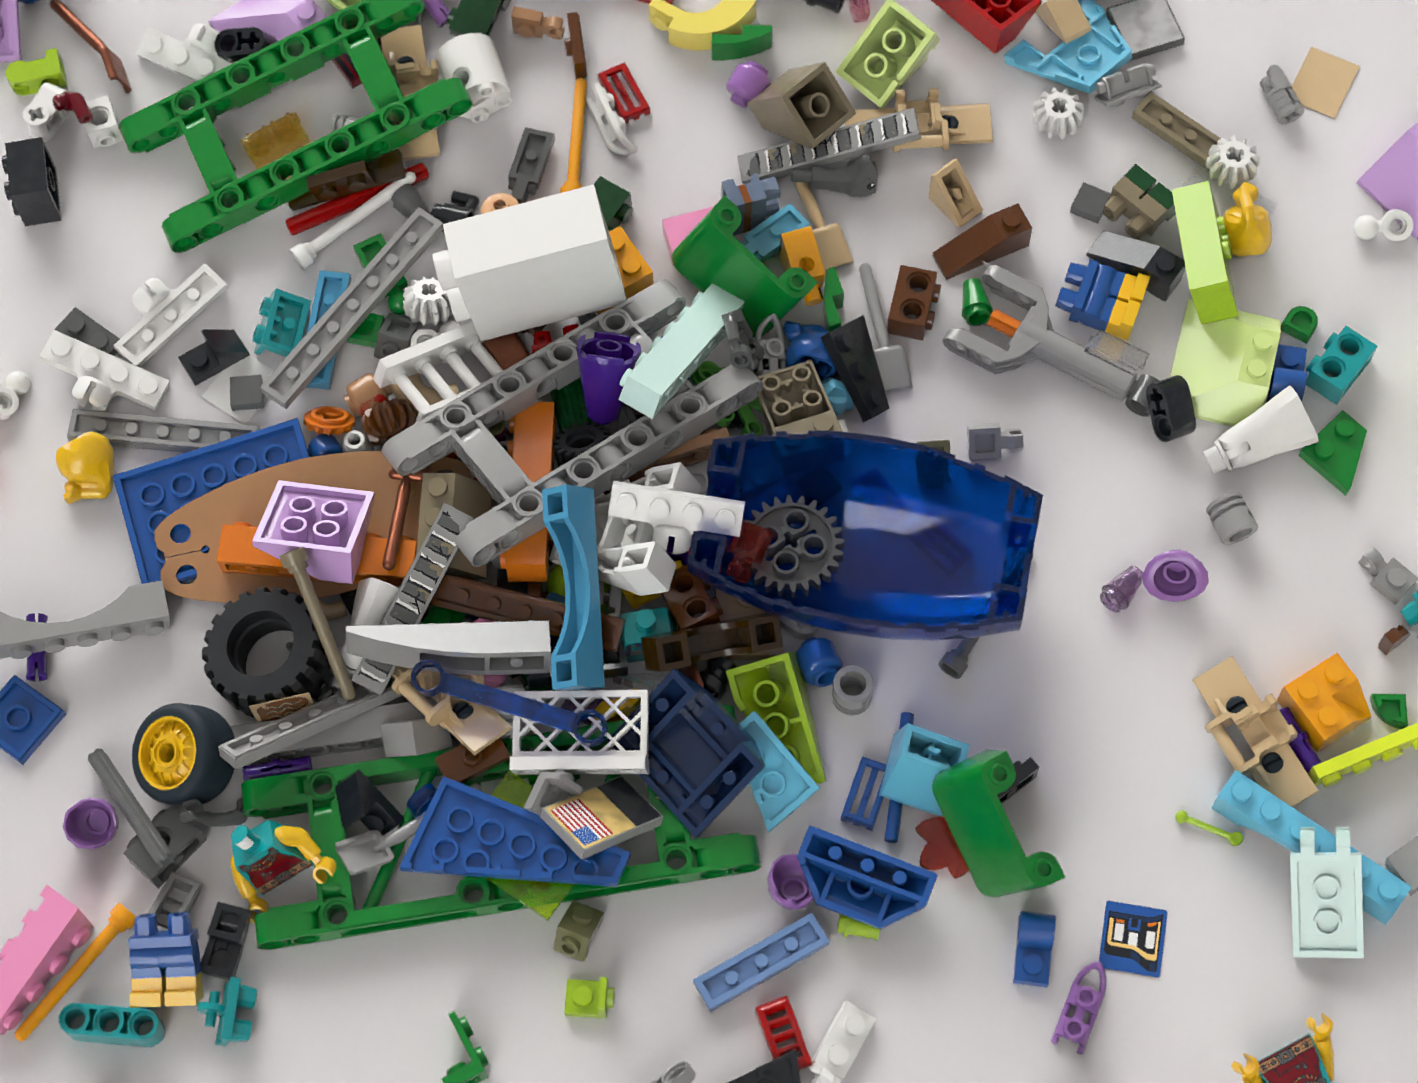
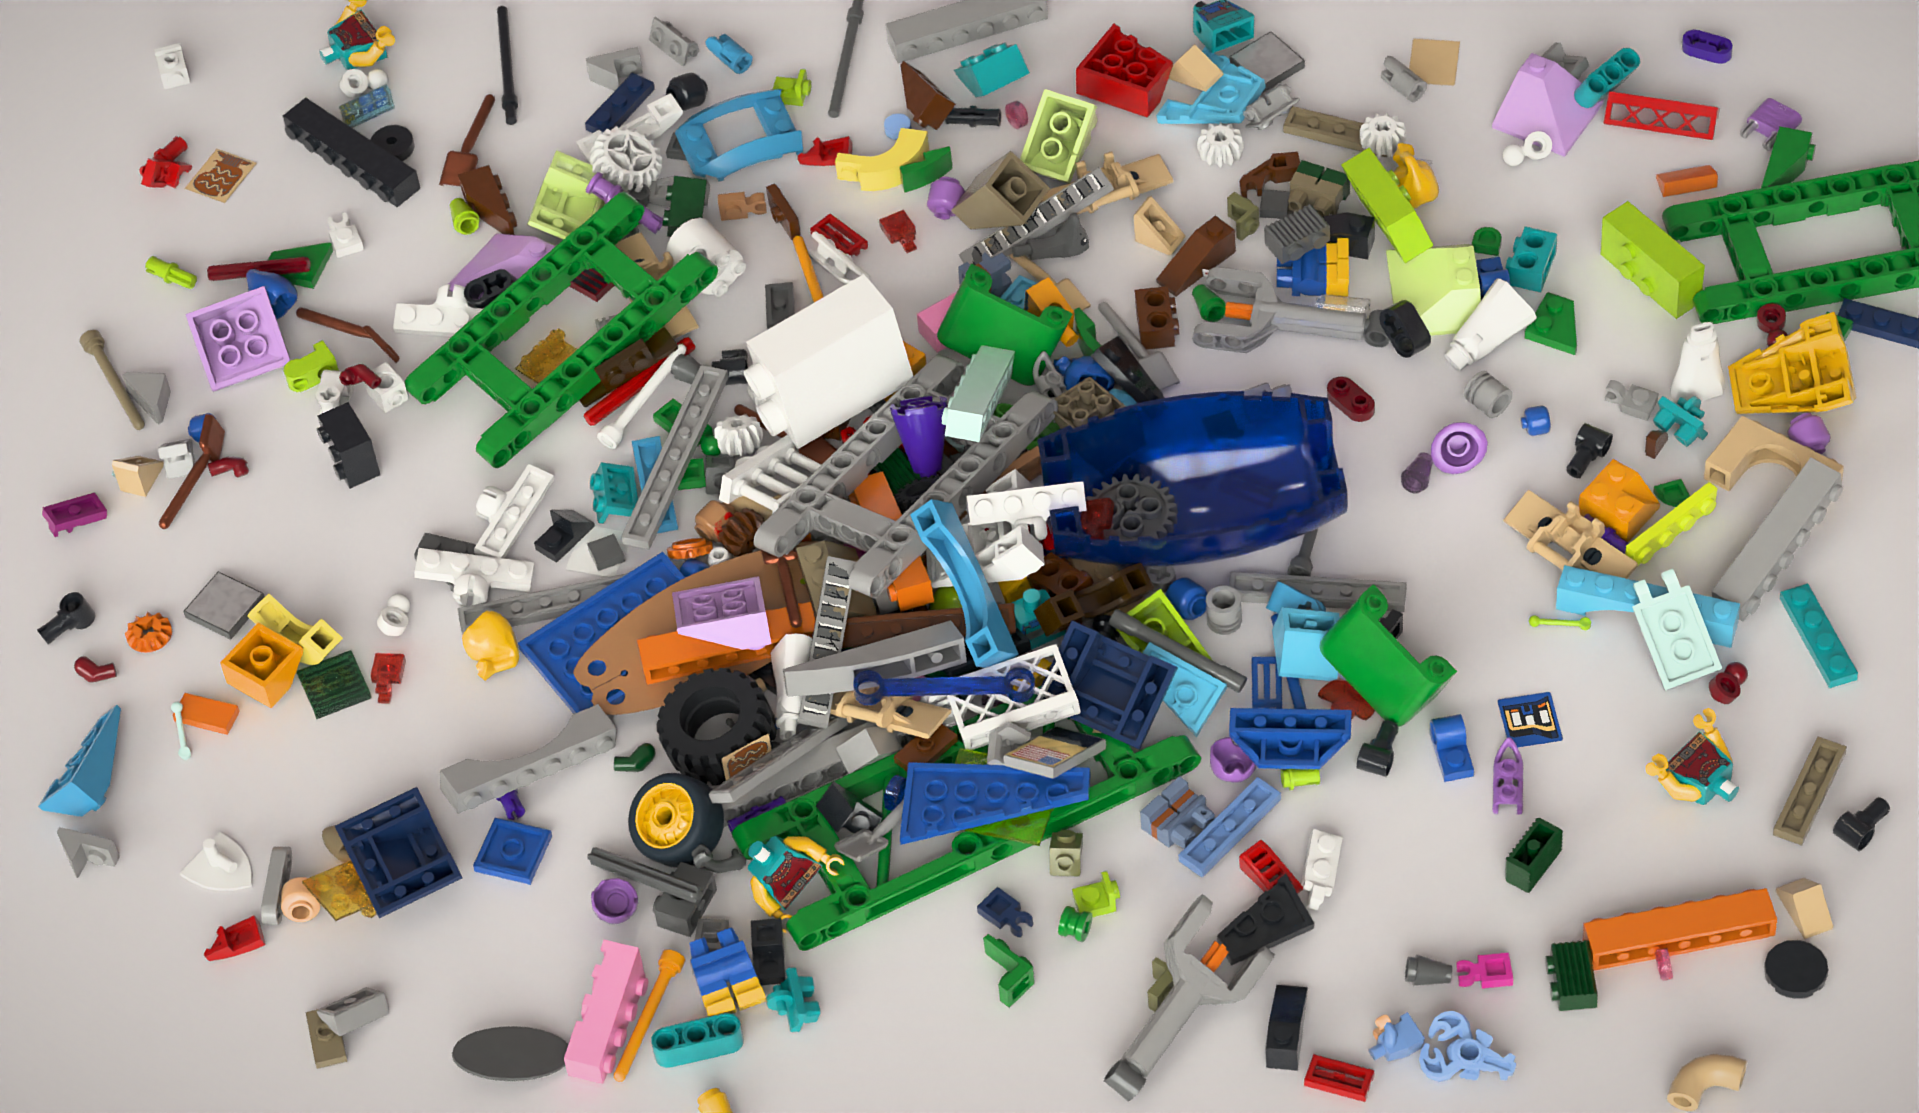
camera: 15 degrees left, 15 degrees down
dark tan piece [279,546,356,700] -> none
dark grey piece [721,308,764,371] -> none
none -> dark green arm [614,743,655,772]
none -> clear red plate [879,210,917,253]
none -> dark blue plate [977,887,1033,938]
none -> green wheel [1058,906,1092,942]
none -> dark grey piece [1109,609,1247,693]
none -> sand blue hips [1140,776,1215,849]
none -> olive bracket [1227,191,1260,241]
none -> light grey tile [1228,571,1407,612]
none -> reddish brown piece [1239,152,1300,198]
none -> dark grey brick [1264,204,1330,264]
none -> dark azure piece [1266,581,1326,614]
none -> dark red plate [1327,377,1375,422]
none -> black pin [1356,720,1398,777]
none -> blue piece [1521,406,1551,436]
none -> black pin [1566,423,1613,478]
none -> dark red plate [1709,662,1748,704]

